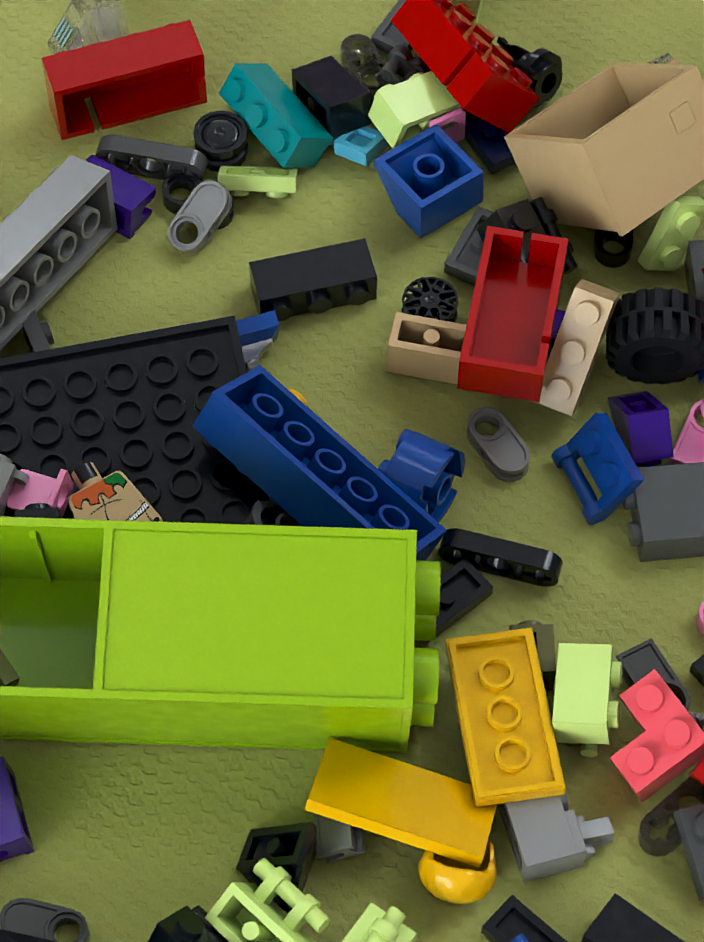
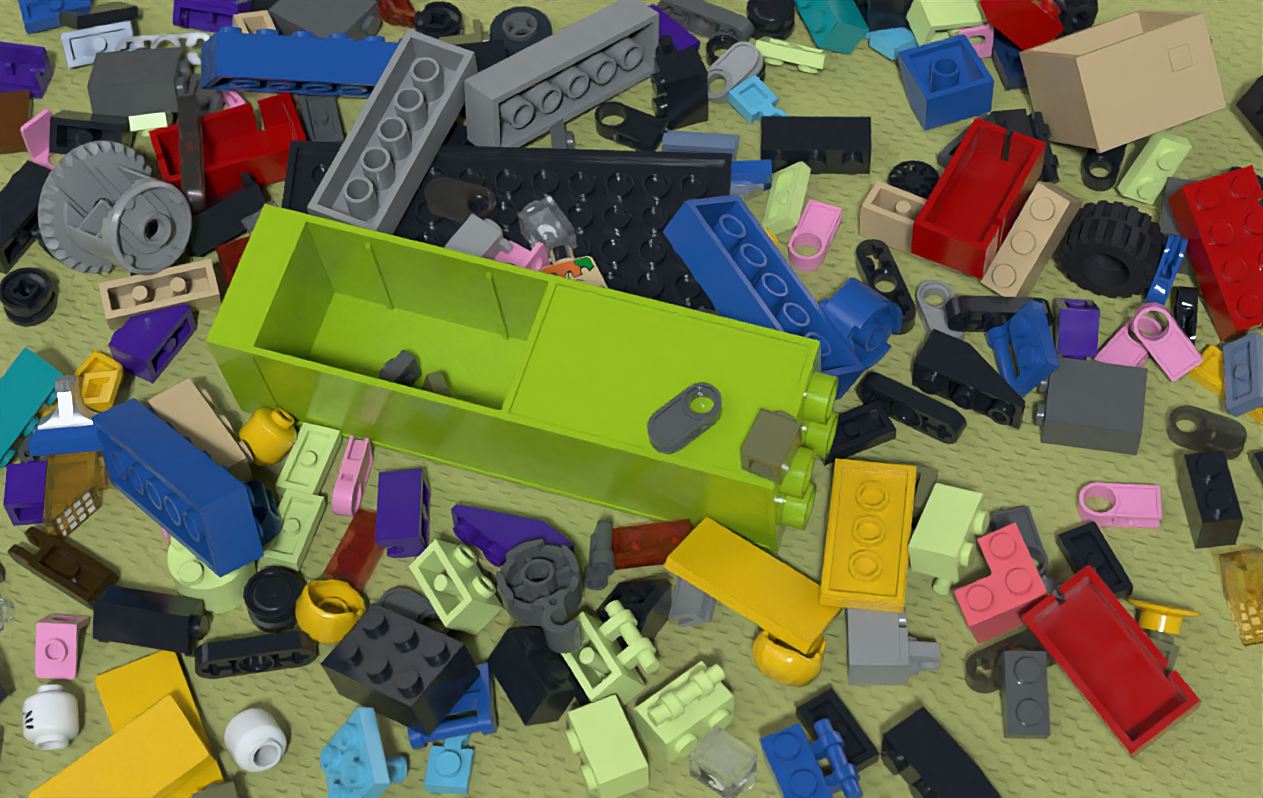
camera: 20 degrees right, 5 degrees down
none -> yellowish green brick [409,539,503,635]
none -> dark purple slope [451,504,575,568]
none -> dark grey piece [496,539,584,654]
none -> clear brick [518,195,577,262]
none -> dark grey piece [583,519,615,591]
none -> black piece [595,101,668,151]
none -> clear red plate [612,519,694,570]
none -> dark grey piece [647,383,722,454]
none -> black brick [650,35,709,130]
none -> sand blue panel [662,130,739,161]
none -> medium azure plate [726,74,788,124]
none -> olive brick [740,409,802,485]
none -> yellowish green plate [762,161,811,235]
none -> bright pink piece [788,199,842,271]
none -> black beam [855,239,916,335]
none -> black slope [912,329,1025,430]
none -> black beam [944,296,1053,332]

